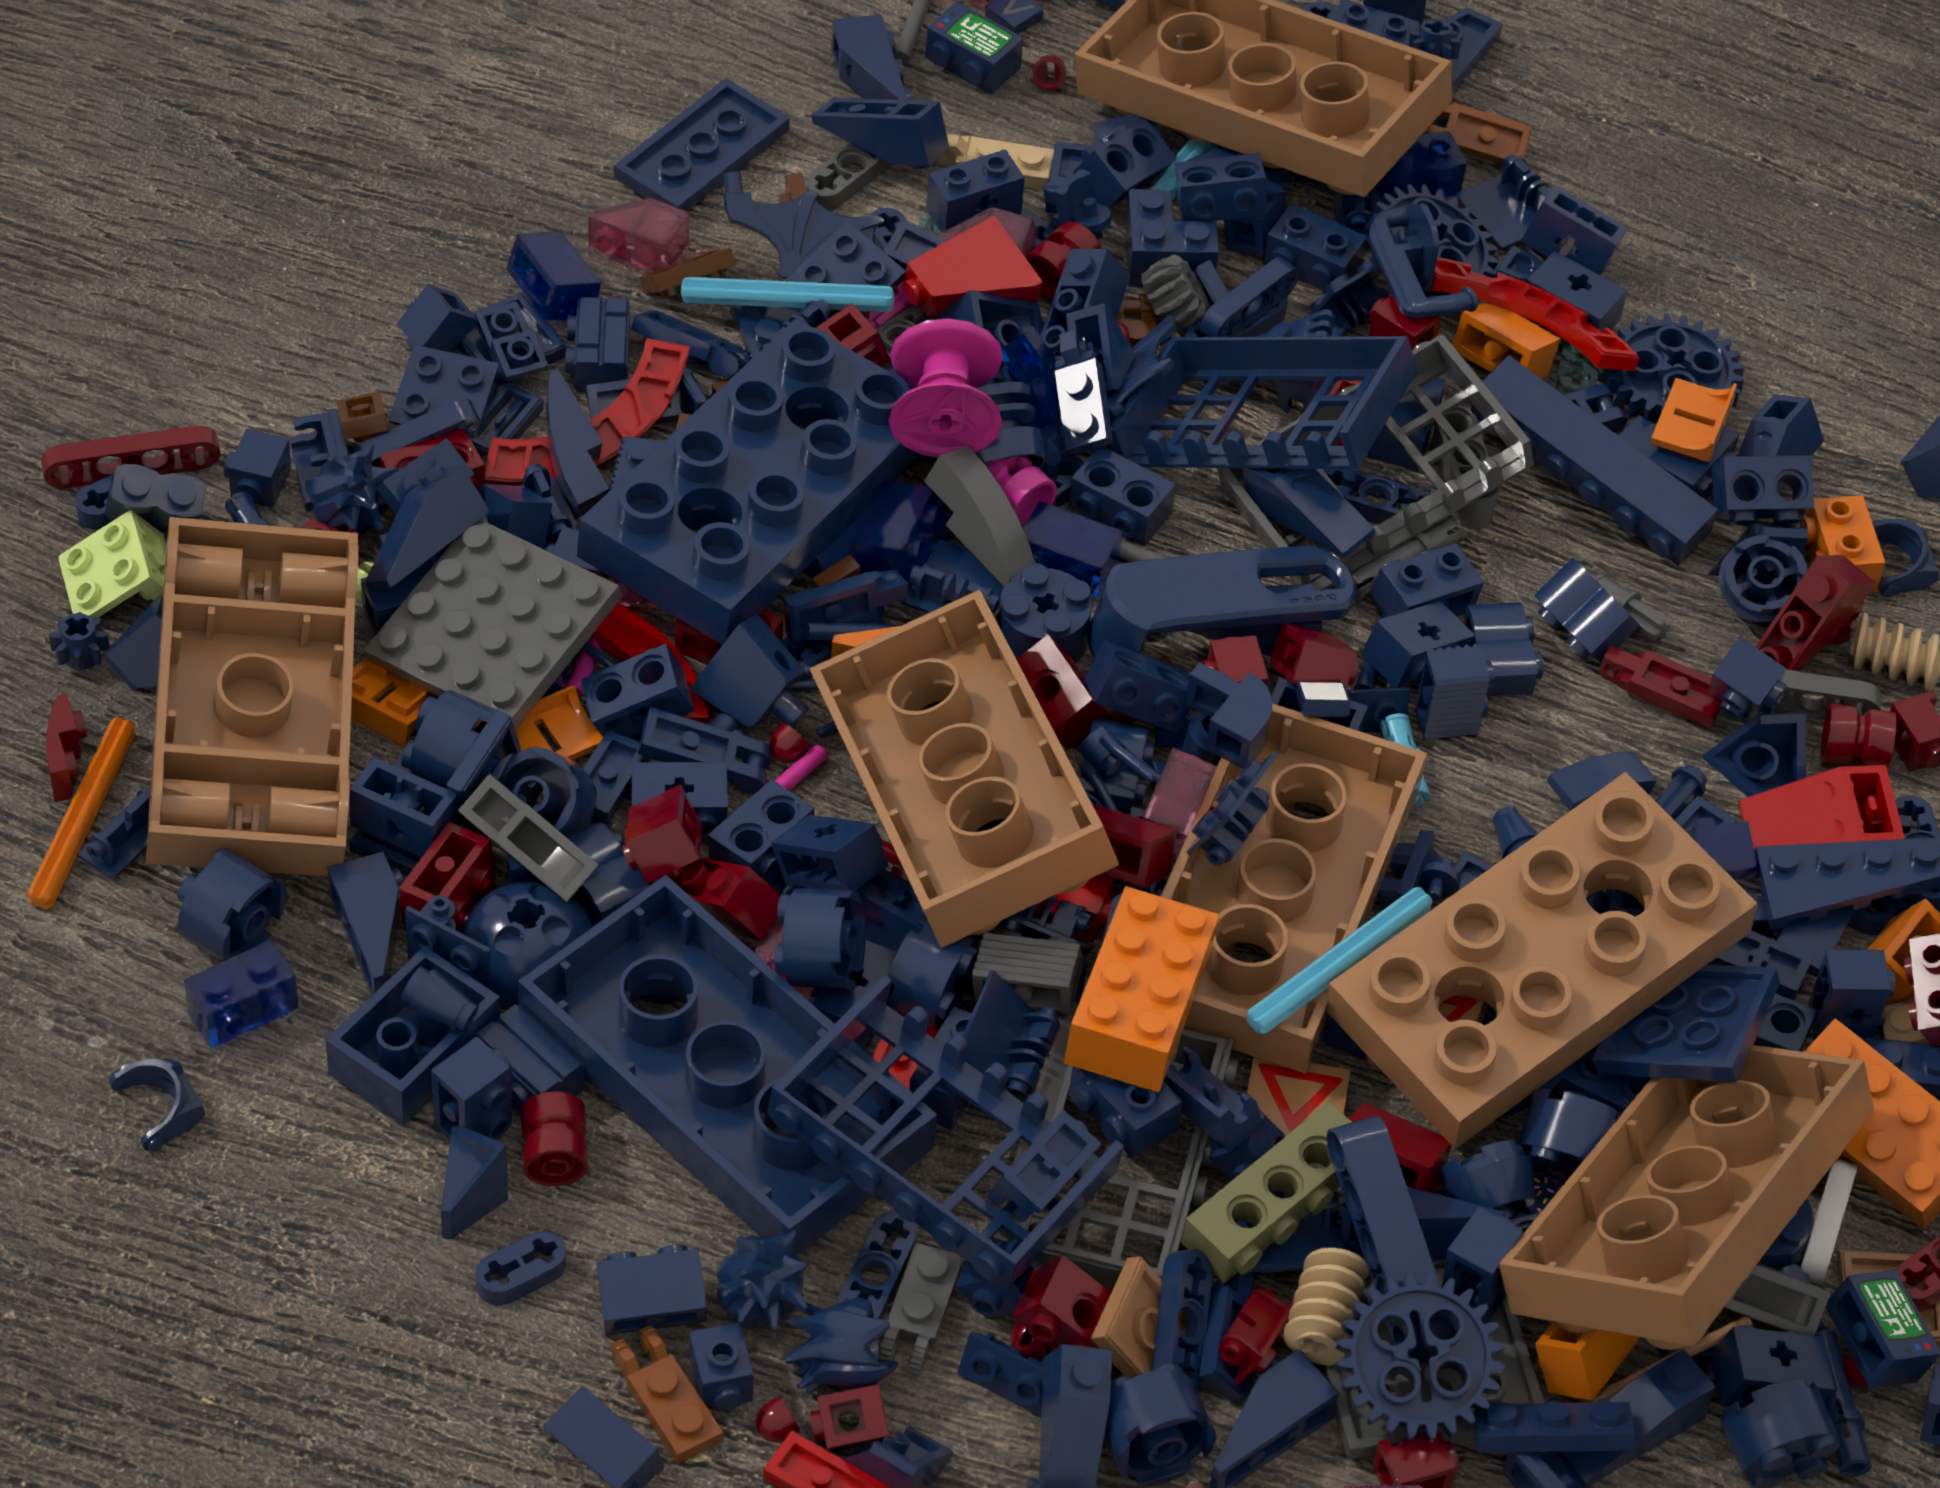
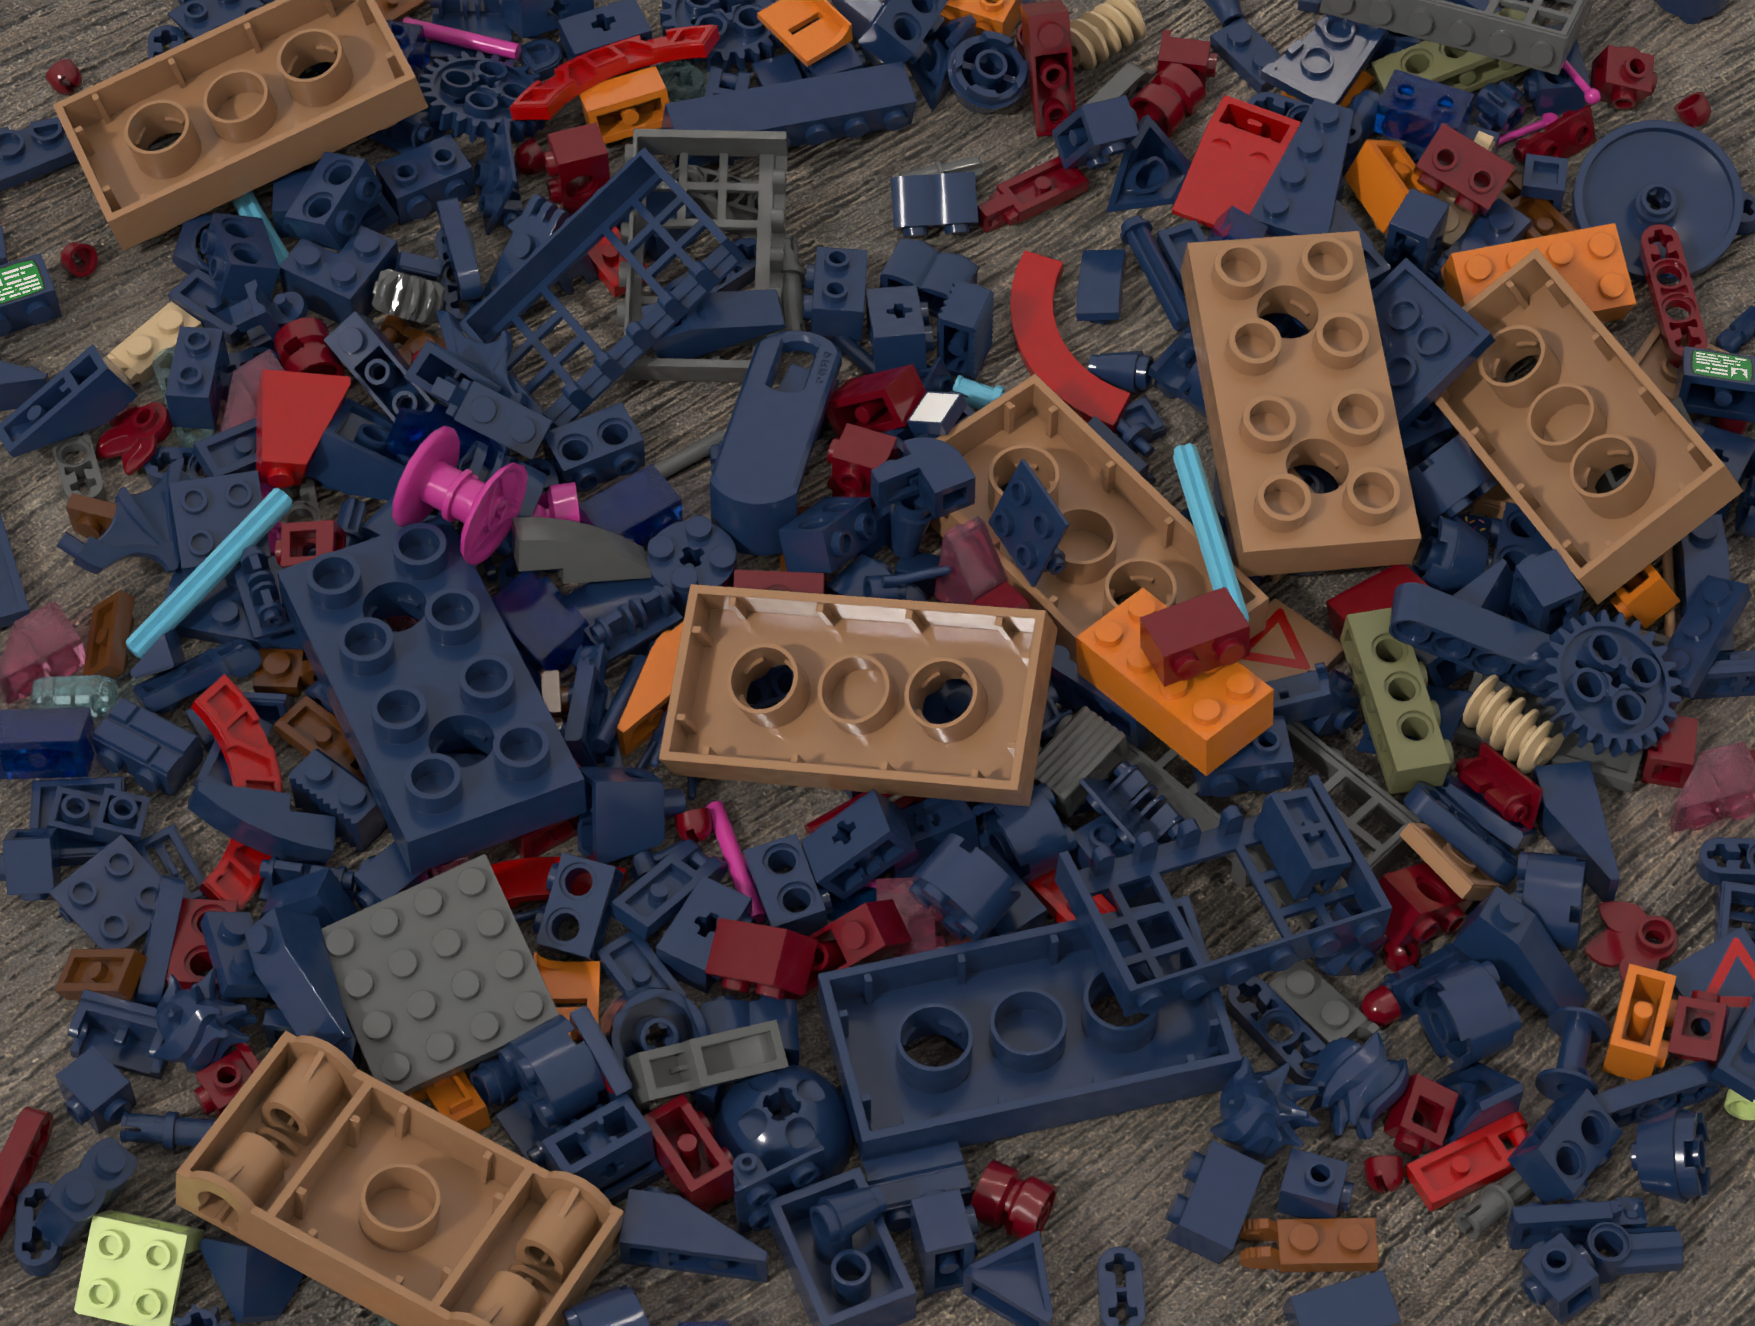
camera: 55 degrees left, 5 degrees up
dark blue piece [1369,203,1478,319] -> none
none -> clear light blue beam [30,675,118,718]
none -> dark red plate [95,402,172,476]
none -> dark blue slope [130,628,186,679]
none -> dark pink bar [401,17,521,60]
none -> red tile [1010,250,1131,433]
none -> dark red brick [1140,587,1250,687]
none -> dark red hinge [1361,985,1402,1027]
none -> dark blue brick [1414,960,1521,1071]

